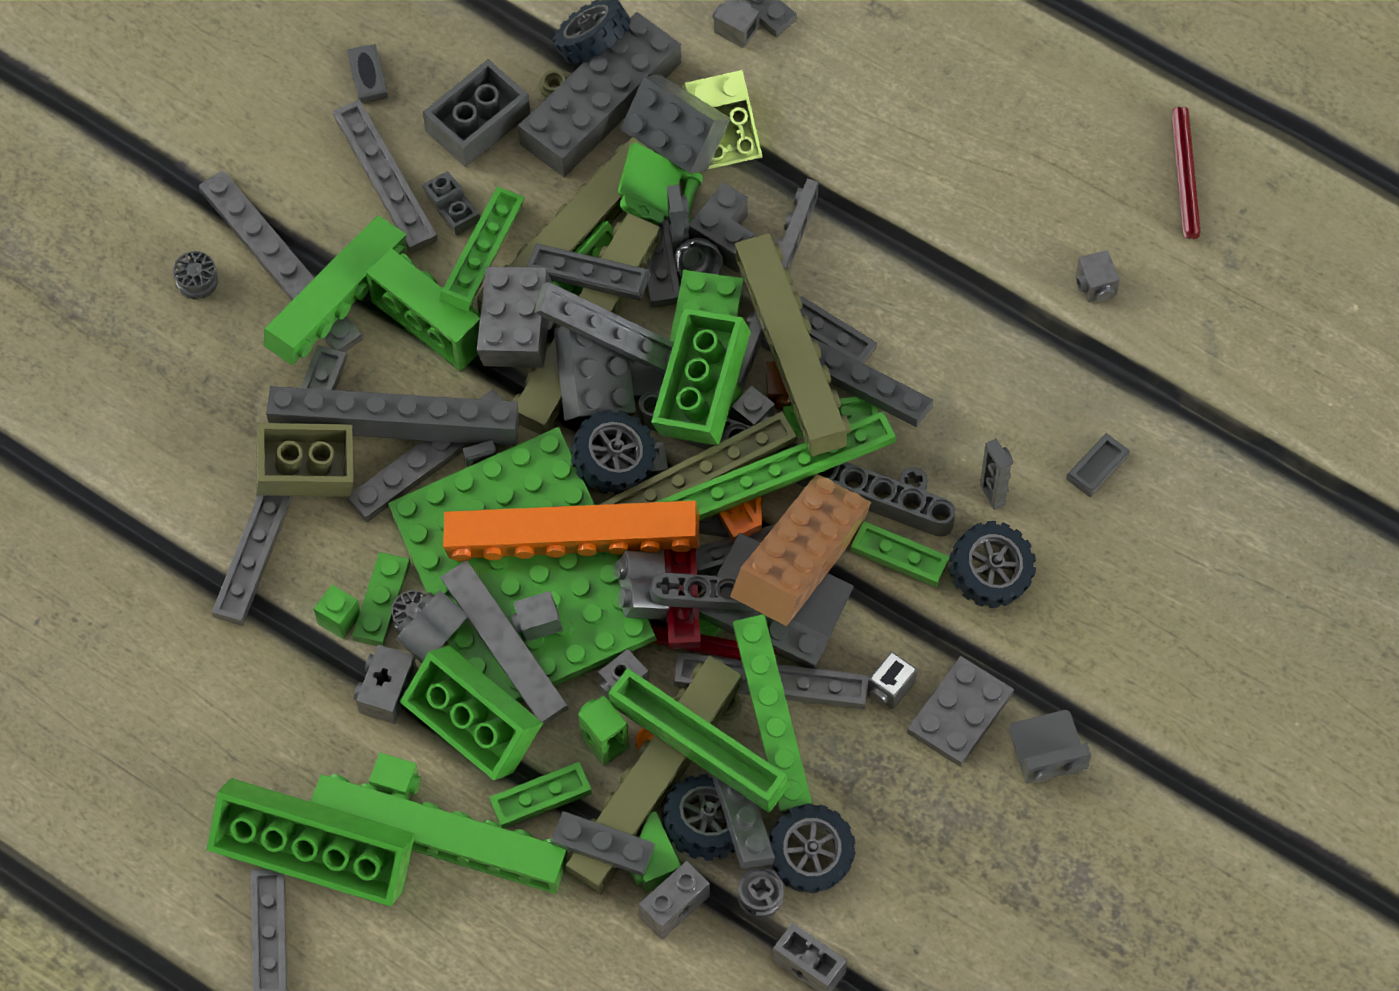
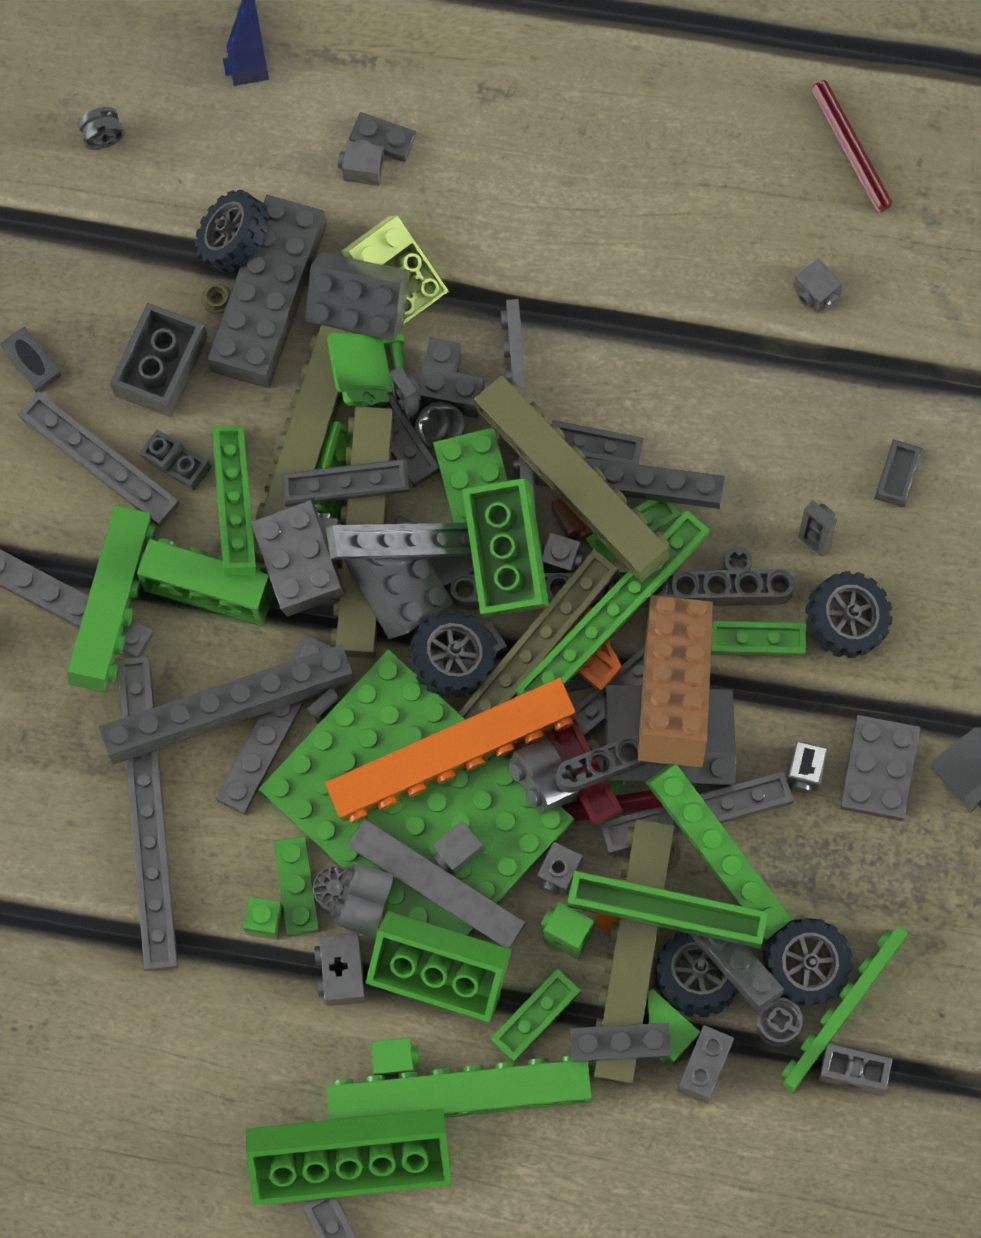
camera: 20 degrees left, 10 degrees up
olive brick [256,423,353,497] -> none
none -> bright green plate [781,926,908,1094]

